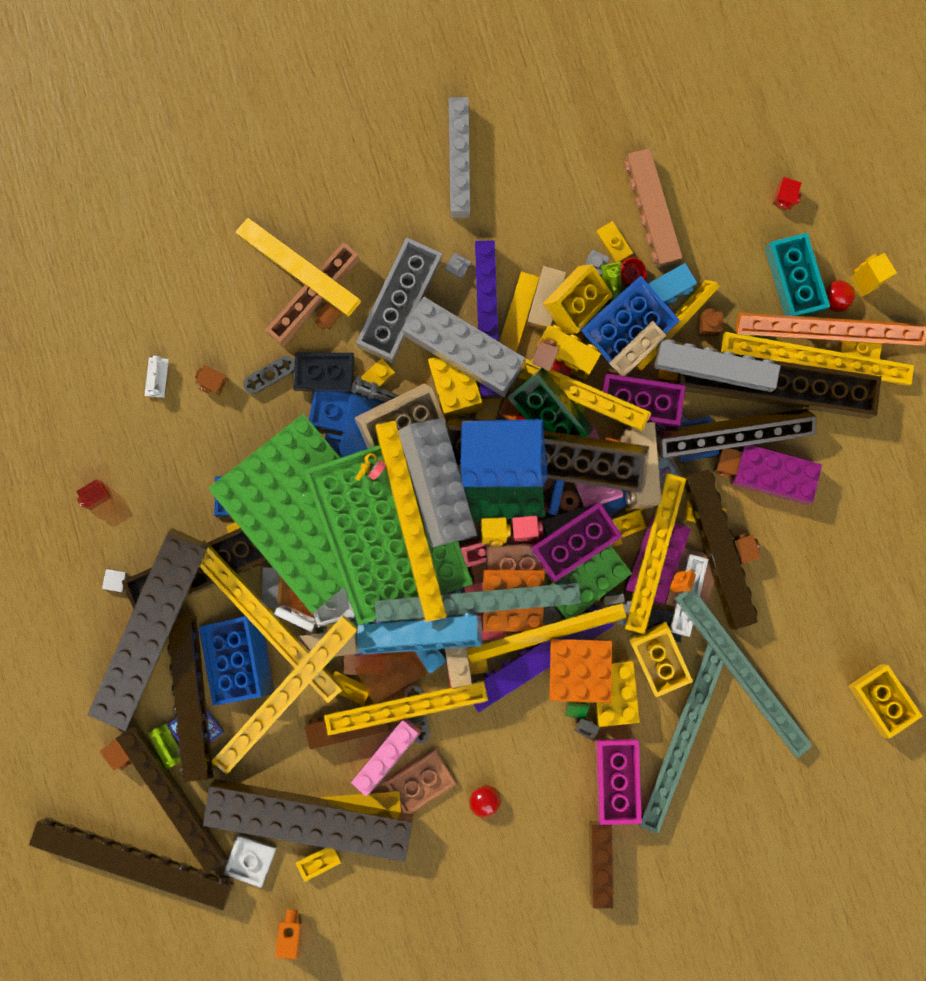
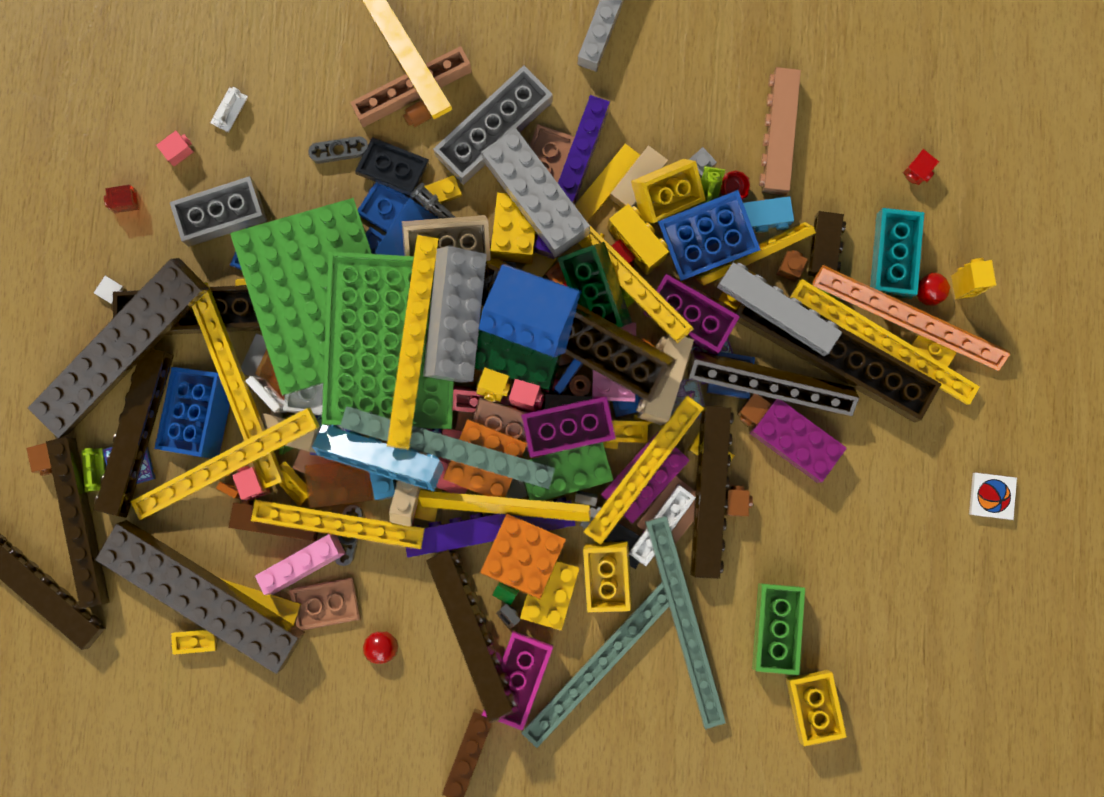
camera: 25 degrees right, 0 degrees up
dark orange brick [195,365,228,396] -> none
white tile [224,834,277,888] -> none
orange torso [275,909,302,959] -> none
yellow hand [355,453,377,481] -> none
coral tile [367,460,386,480] -> none
light grey tile [445,253,471,280] -> none
brick [532,337,561,371] -> none
yellow plate [596,221,633,263] -> none
tan tile [609,321,667,377] -> none
orange plate [670,570,696,593] -> none
none -> coral brick [156,131,193,167]
none -> light grey brick [170,176,267,247]
none -> orange tile [216,482,240,499]
none -> coral brick [232,466,271,501]
none -> dark brown brick [426,549,519,722]
none -> nougat tile [530,124,575,183]
none -> bright green brick [752,583,805,675]
none -> dark brown brick [808,211,846,277]

